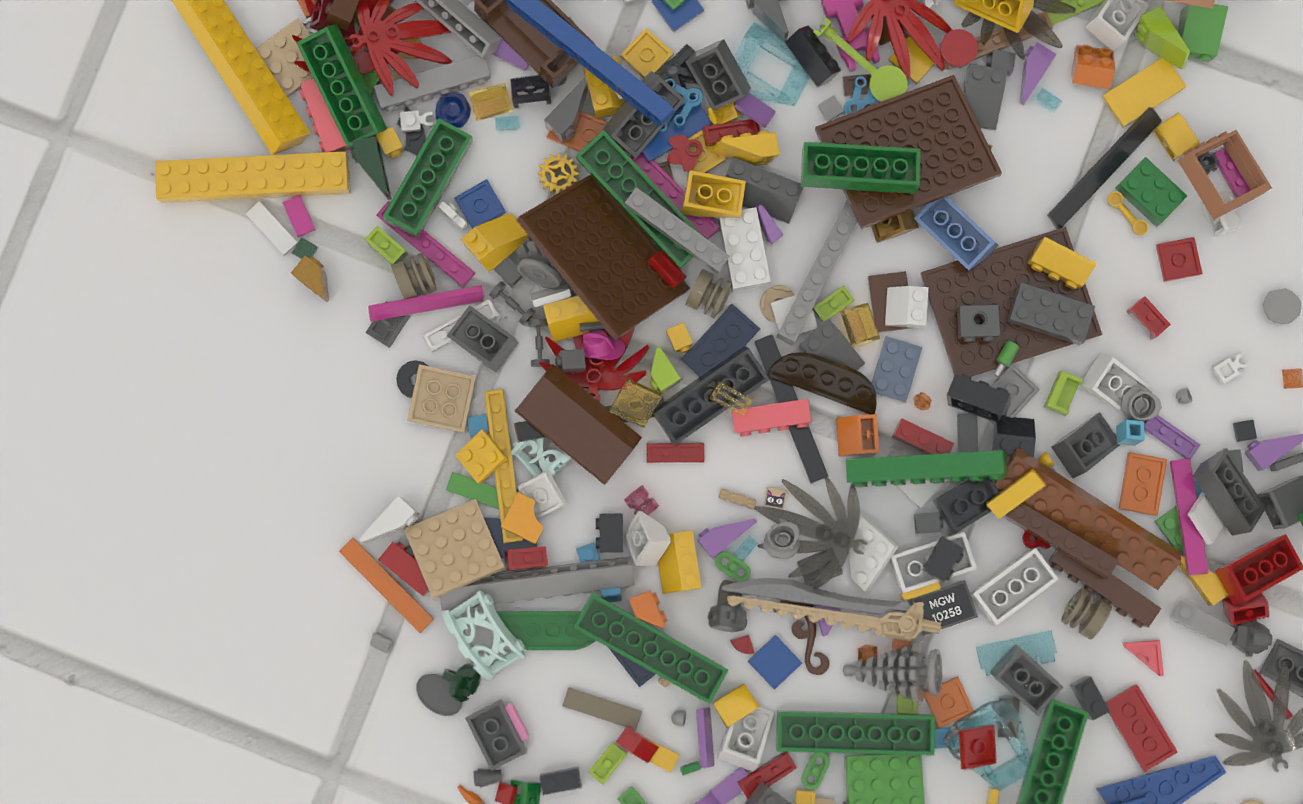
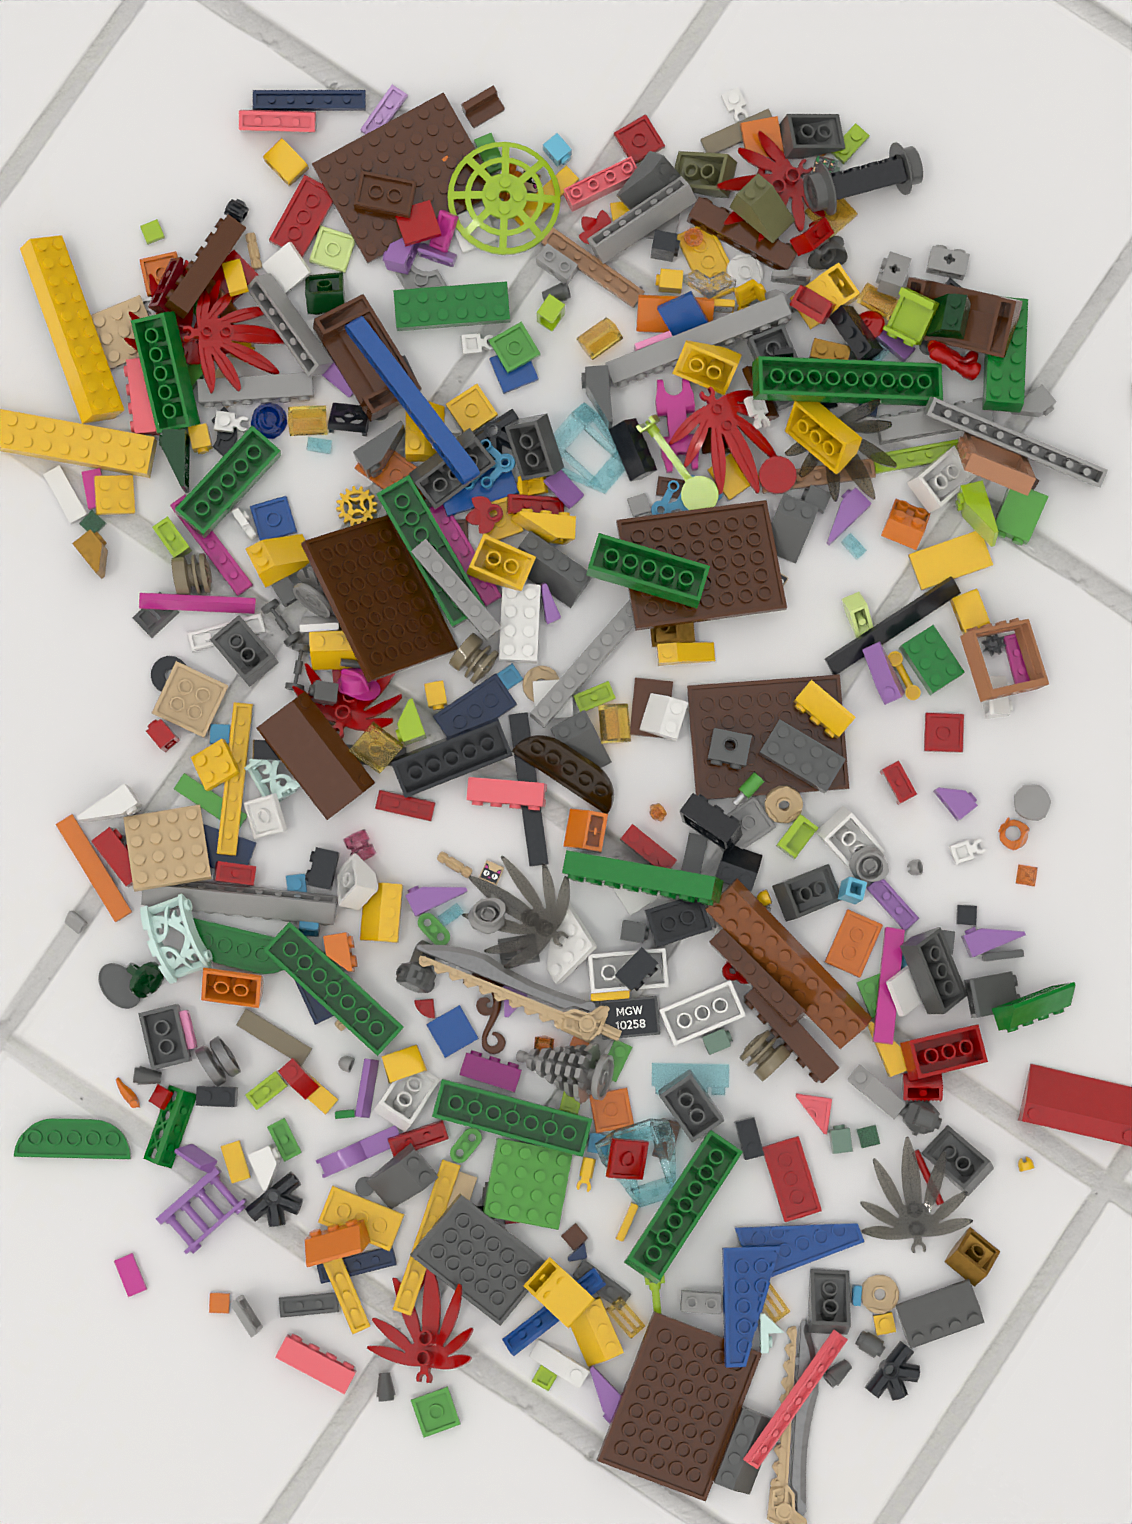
camera: 10 degrees right, 0 degrees up
light orange tile [501,492,544,544] -> none
red tile [647,249,687,289] -> none
clear yellow tile [710,381,753,417] -> none
sand blue plate [871,336,923,402] -> none
medium blue slope [914,197,998,271] -> none
yellow tile [987,469,1046,519] -> none
none -> yellow plate [94,475,135,515]
none -> red brick [146,719,180,753]
none -> flat silver wheel [195,1036,241,1087]
none -> orange slope [201,968,264,1008]
none -> magenta brick [459,1050,522,1092]
none -> dark azure tile [497,663,523,690]
none -> yellow bar [576,1157,596,1192]
none -> bright green plate [608,1040,633,1082]
none -> yellow slope [657,642,715,666]
none -> sand green brick [701,1028,733,1055]
none -> tan tile [765,785,803,823]
none -> sand green brick [829,1124,853,1154]
none -> yellowish green slope [842,592,873,638]
none -> clear green tile [856,1125,880,1148]
none -> medium lavender slope [862,641,905,705]
none -> medium lavender slope [933,787,978,821]
none -> orange piece [998,817,1030,850]

